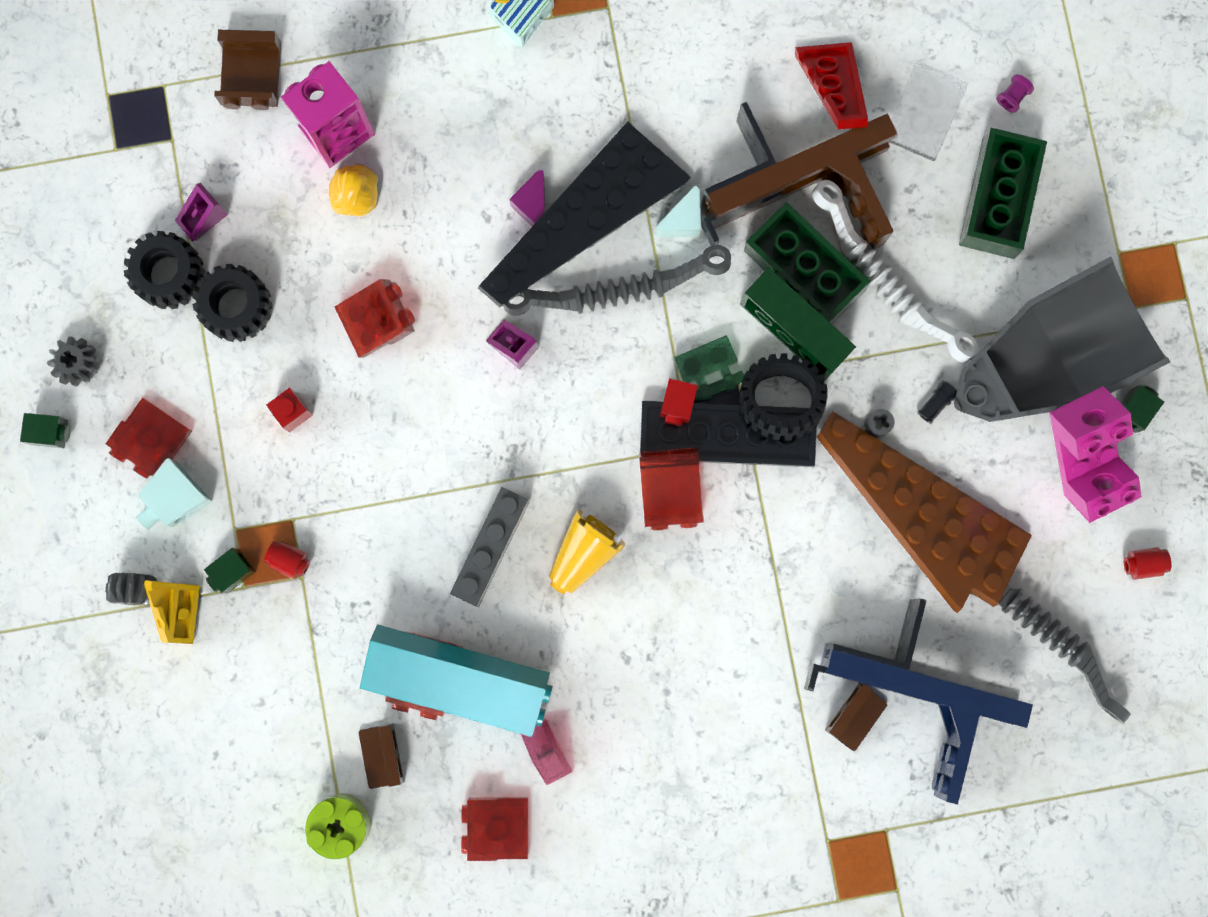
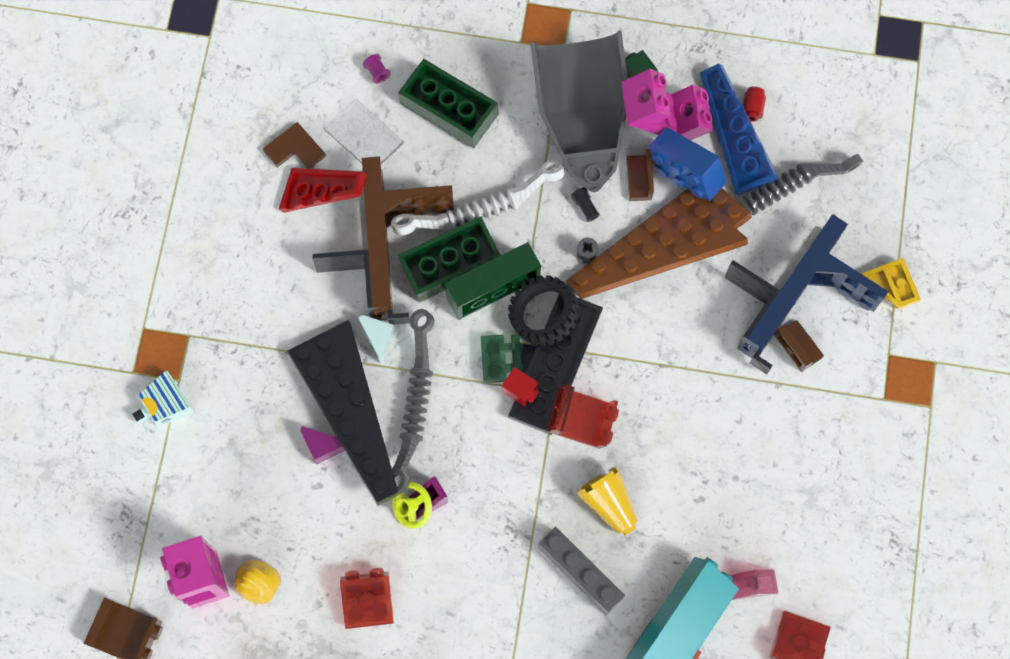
camera: 70 degrees left, 10 degrees down
none -> reddish brown tile [262,122,326,169]
none -> neon yellow piece [392,481,432,529]
none -> reddish brown panel [626,149,654,201]
none -> blue brick [649,126,727,202]
none -> blue wing [700,63,779,195]
none -> yellow wing [861,258,921,310]

